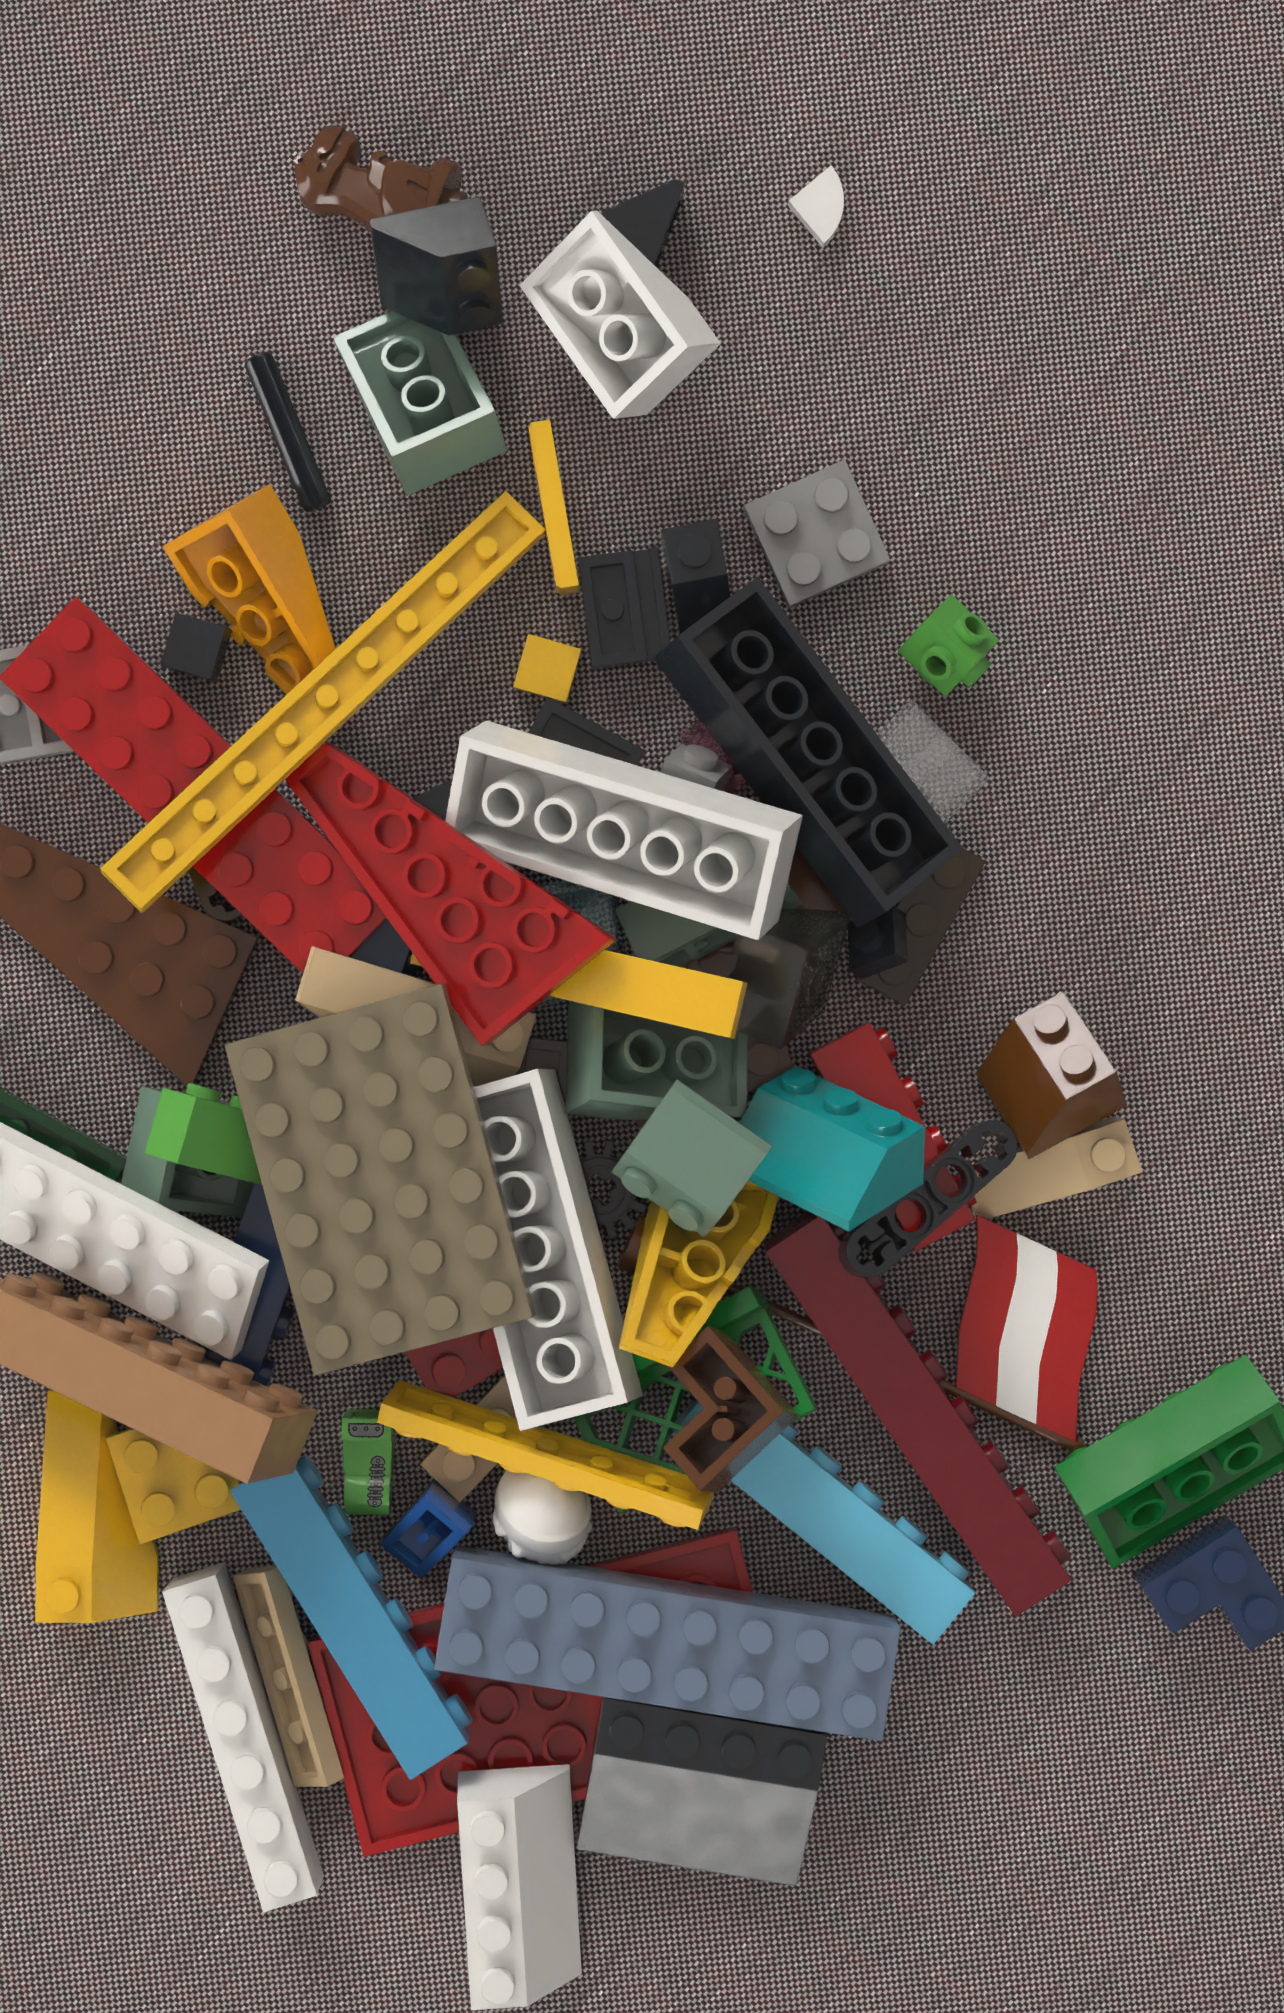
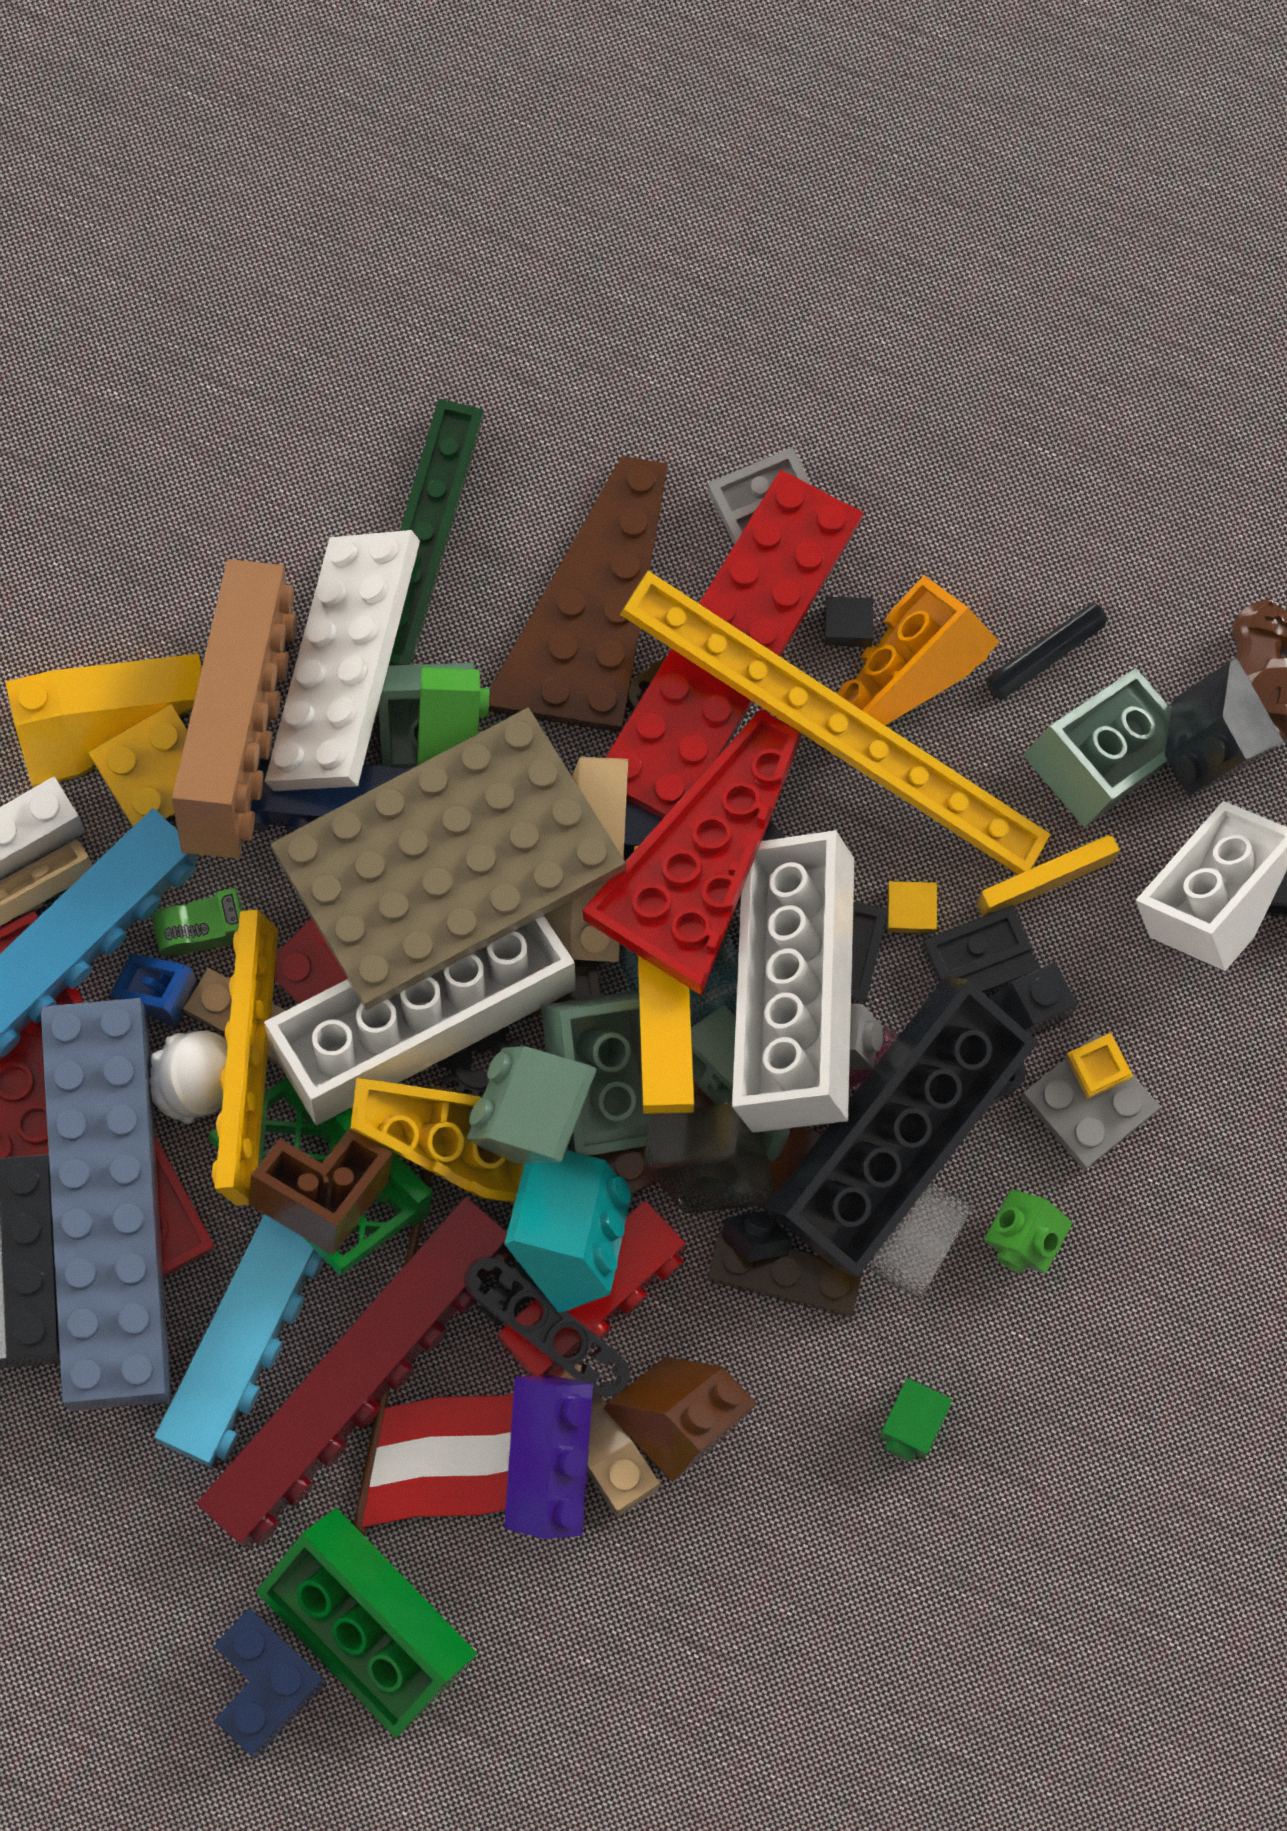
camera: 70 degrees right, 15 degrees down
none -> dark purple brick [504,1375,593,1539]
none -> green brick [878,1378,953,1462]
none -> yellow tile [1065,1033,1133,1100]

